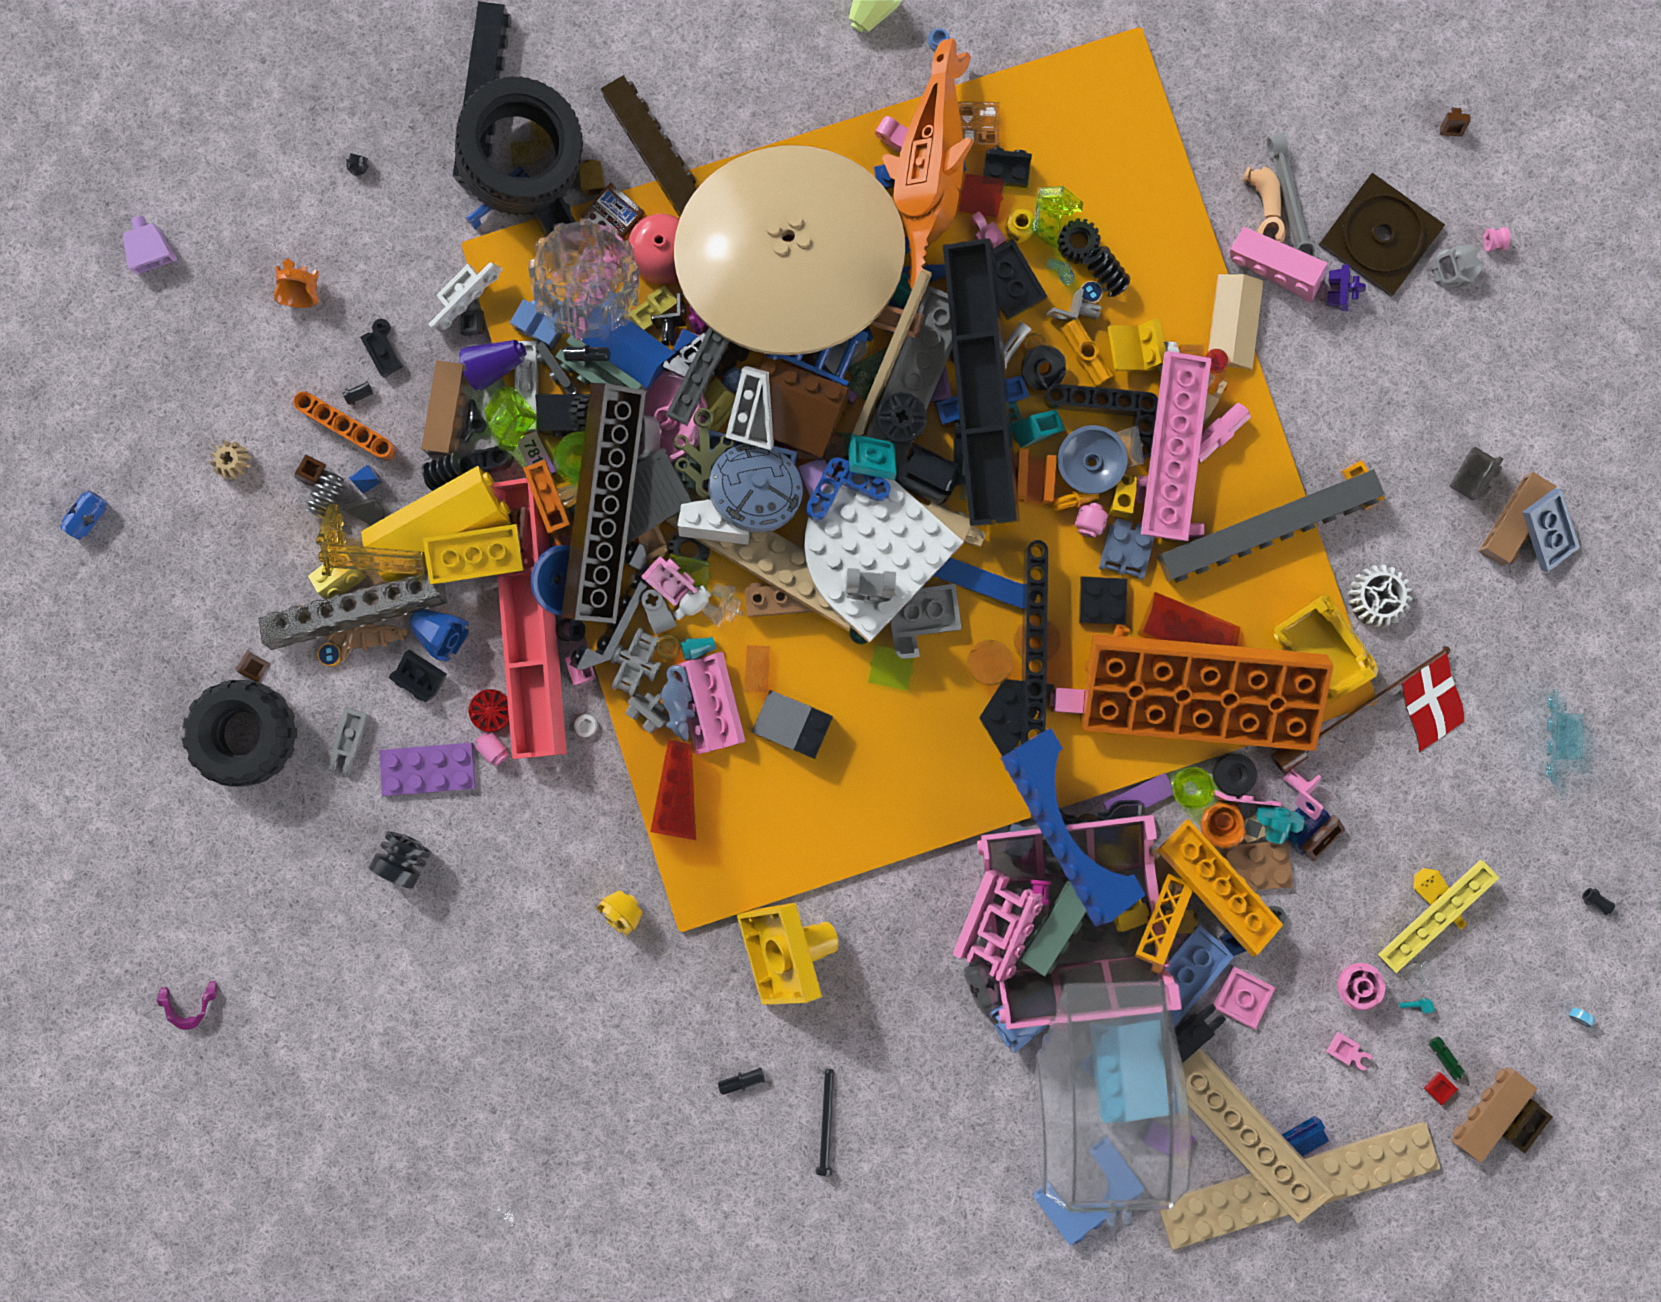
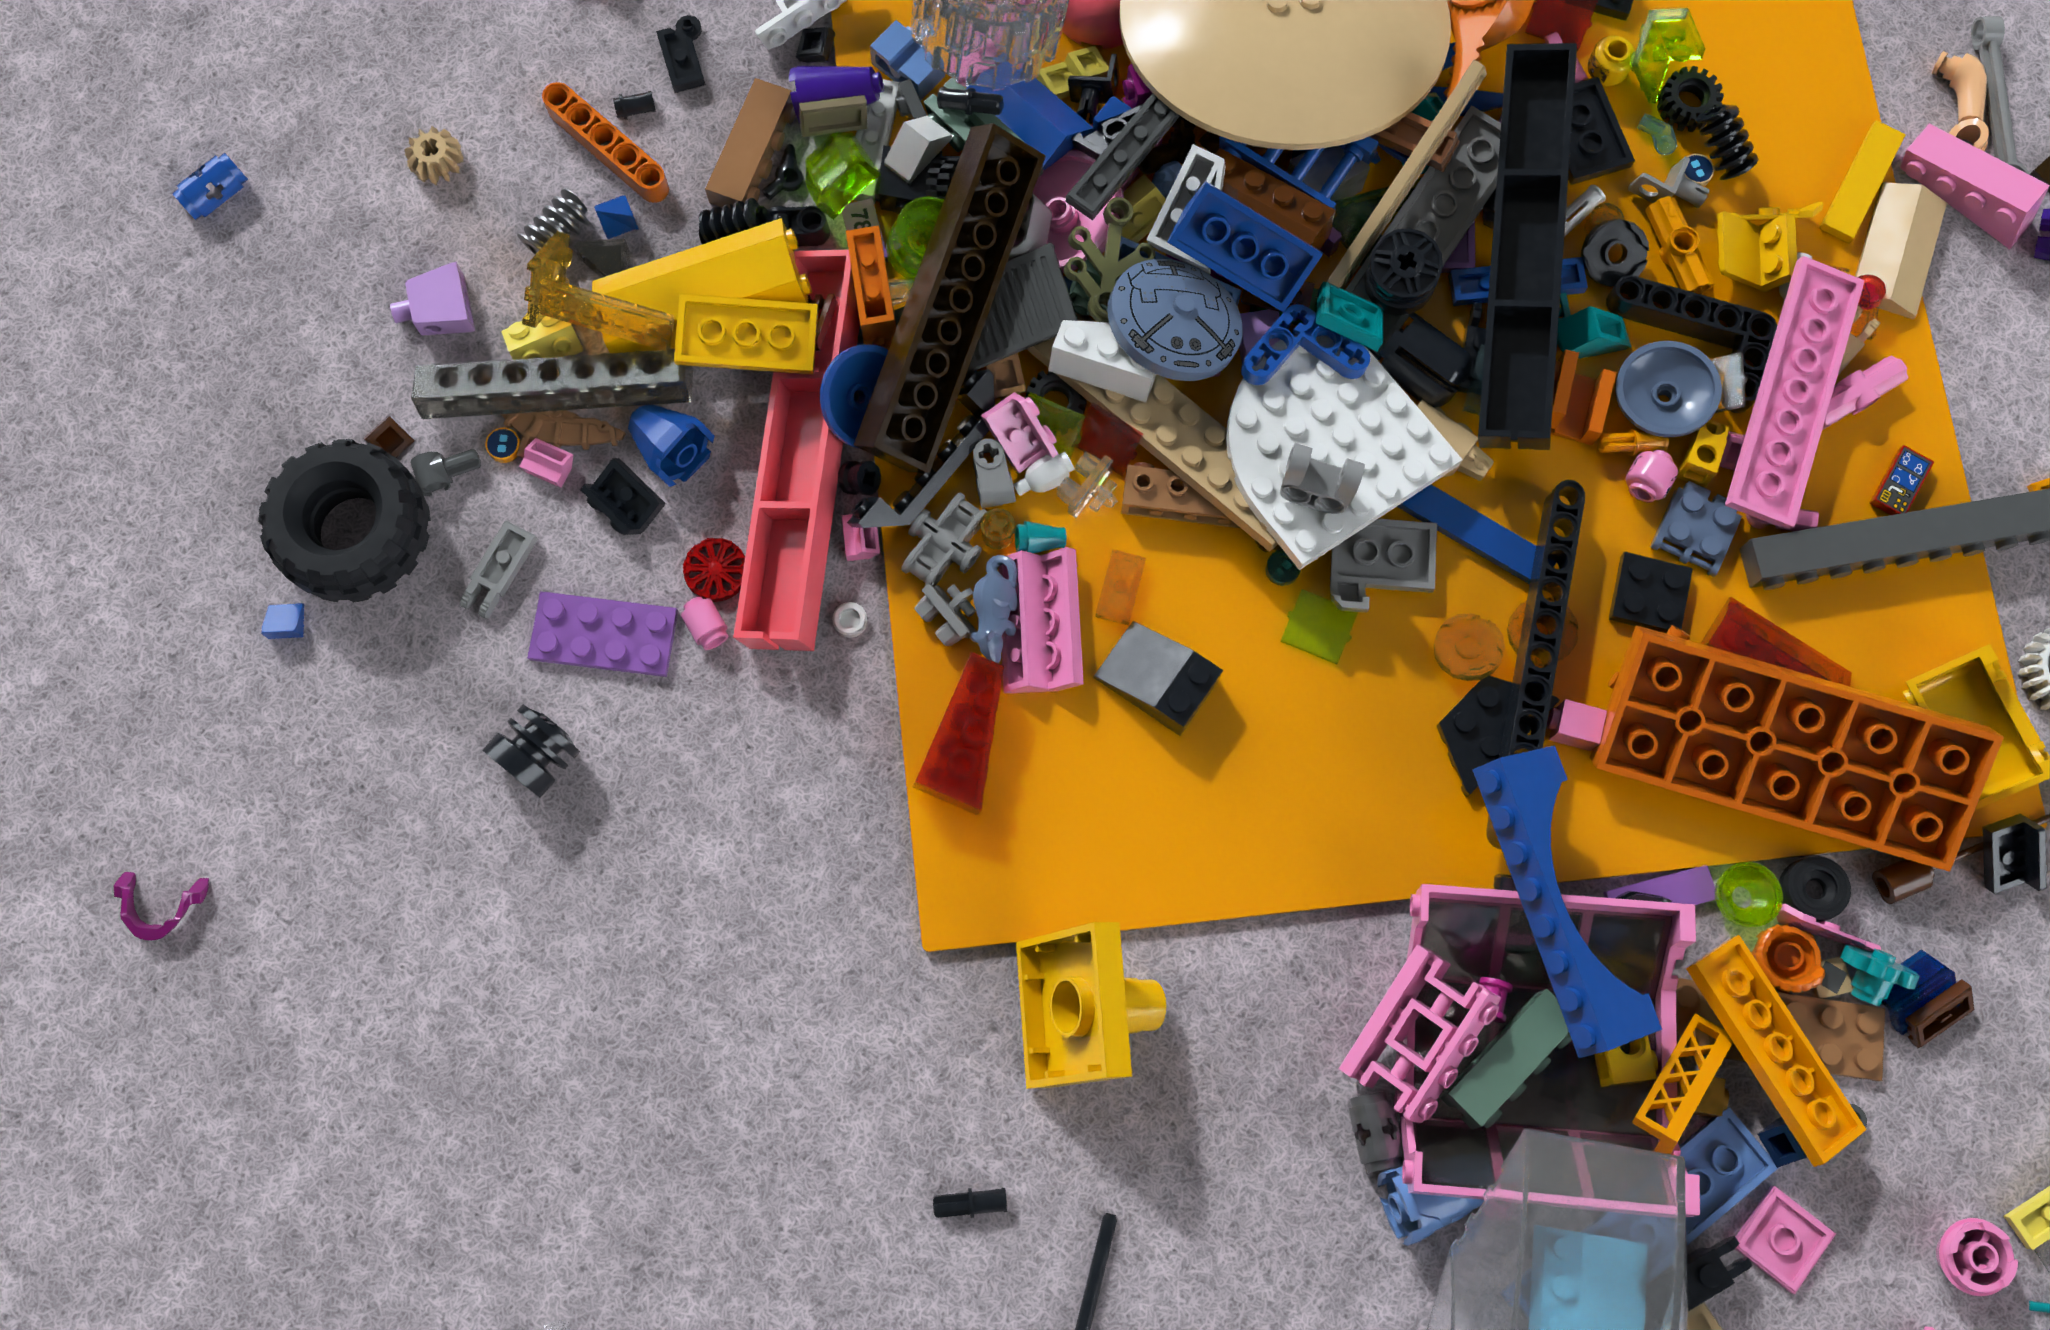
camera: 10 degrees right, 10 degrees down
reddish brown slope [294,454,327,488] -> none
yellow cone [596,890,643,937] -> none
bright pink bracket [1283,769,1323,820] -> none
none -> slope [261,603,305,639]
none -> lavender torso [390,262,475,335]
none -> dark grey axle [410,449,481,496]
none -> bright pink piece [519,438,573,488]
none -> dark tan tile [799,95,867,137]
none -> white slope [884,116,953,184]
none -> clear red piece [1073,402,1143,476]
none -> blue slope [1167,181,1323,312]
none -> yellow piece [1717,202,1823,220]
none -> yellow tile [1819,120,1906,243]
none -> tile [1870,445,1934,515]
none -> black bracket [1982,814,2048,894]

